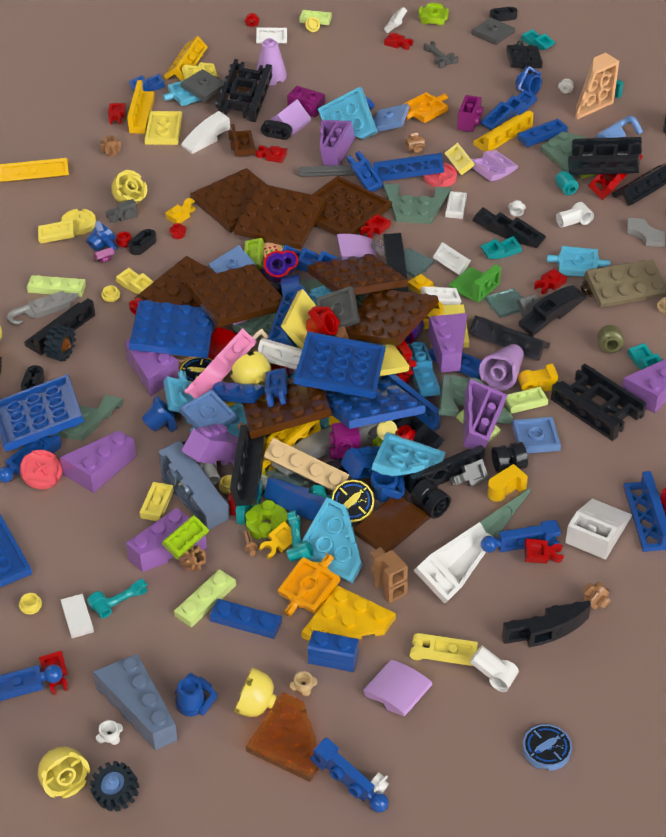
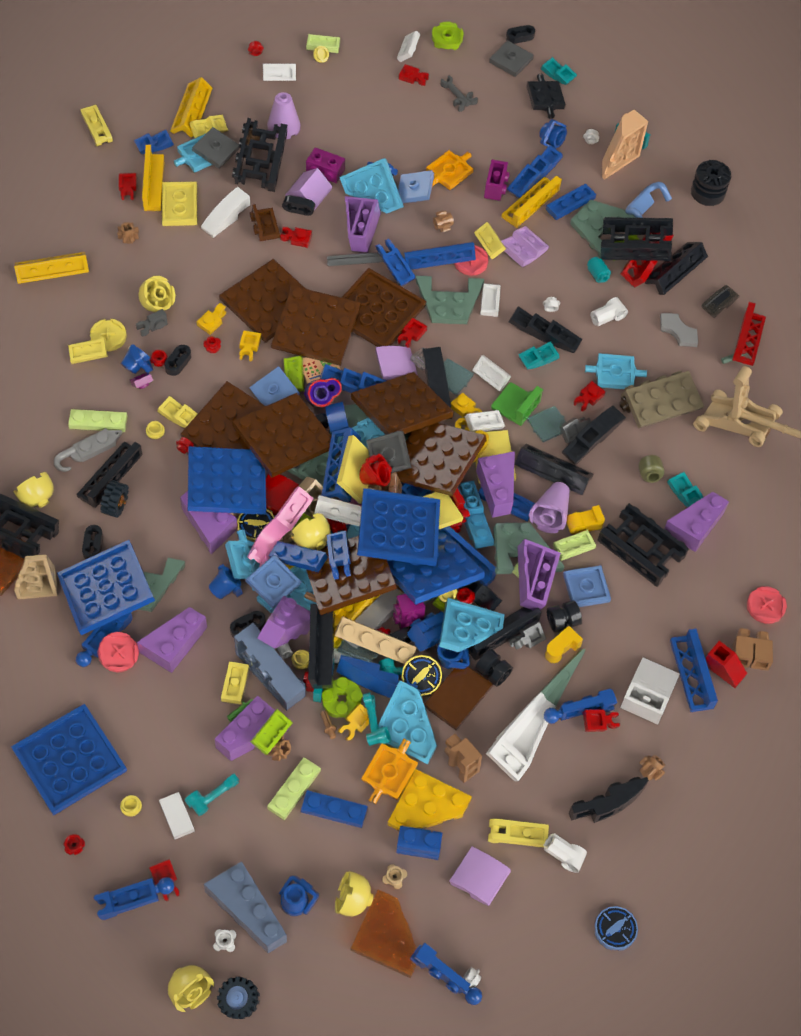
camera: 10 degrees left, 15 degrees up
none -> light yellow plate [80,105,113,146]
none -> yellow plate [239,330,261,361]

